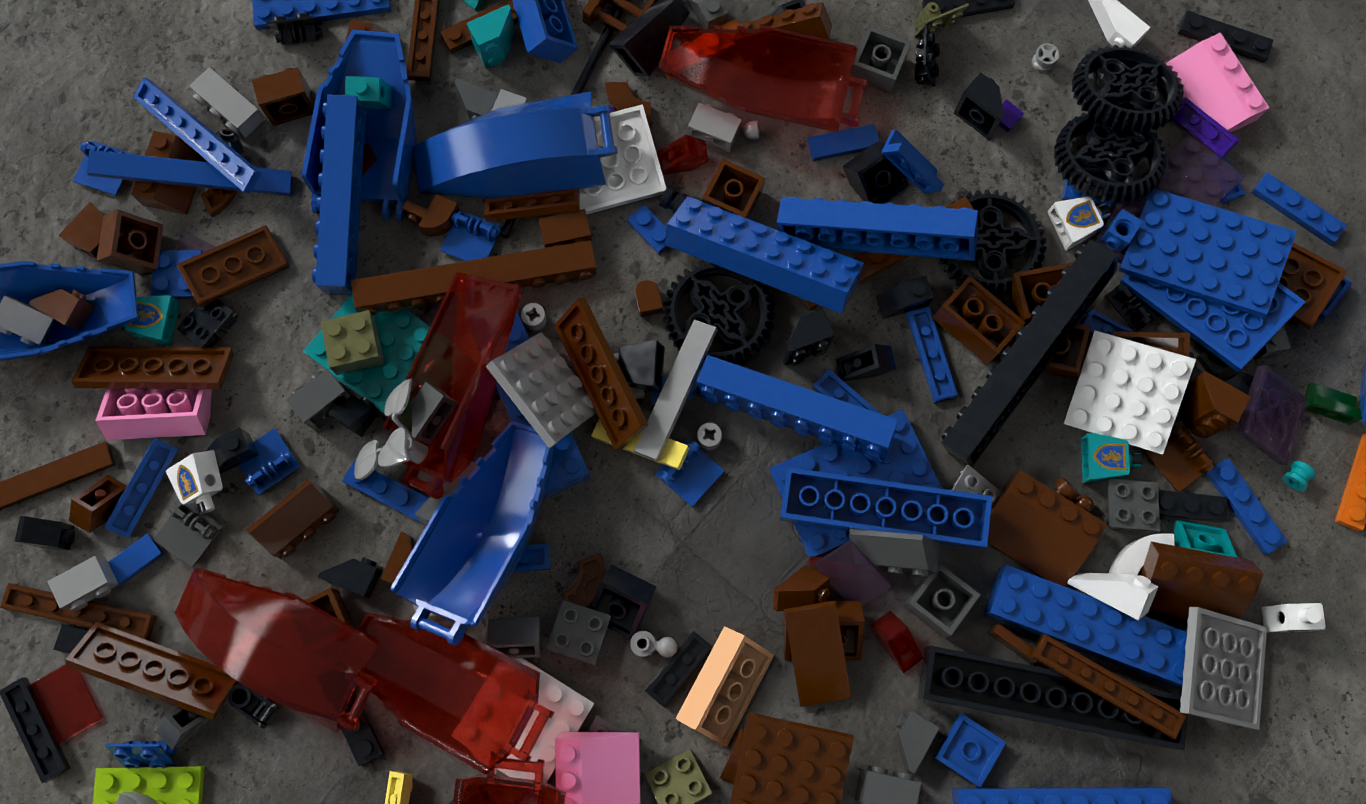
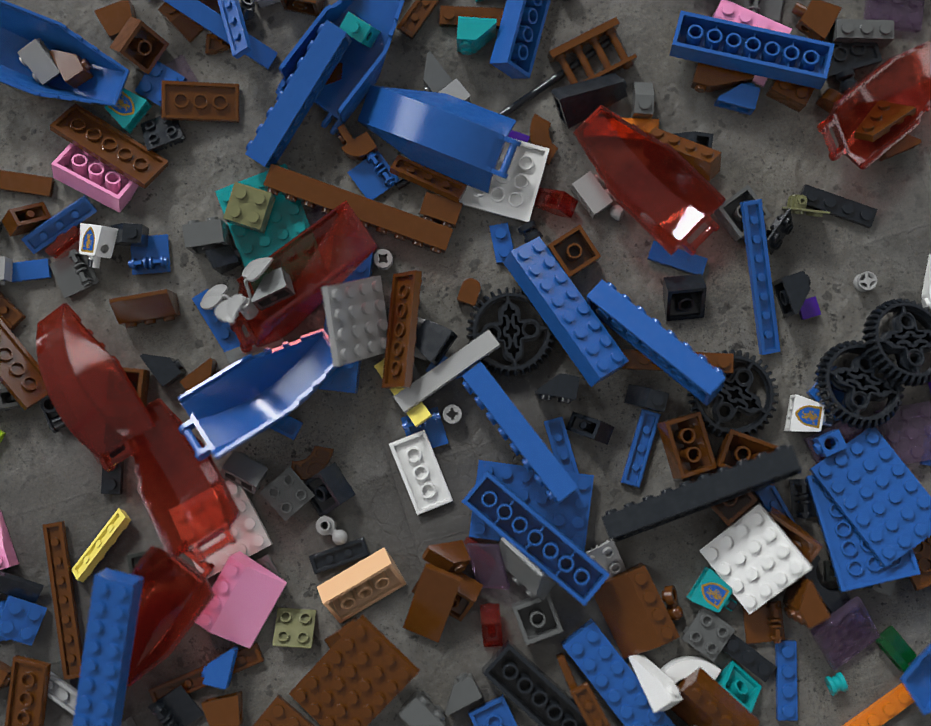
camera: 35 degrees right, 10 degrees up
blue panel [881,130,944,193] -> none
none -> clear red plate [45,226,80,258]
none -> white tile [389,429,453,515]
none -> blue plate [740,199,781,355]

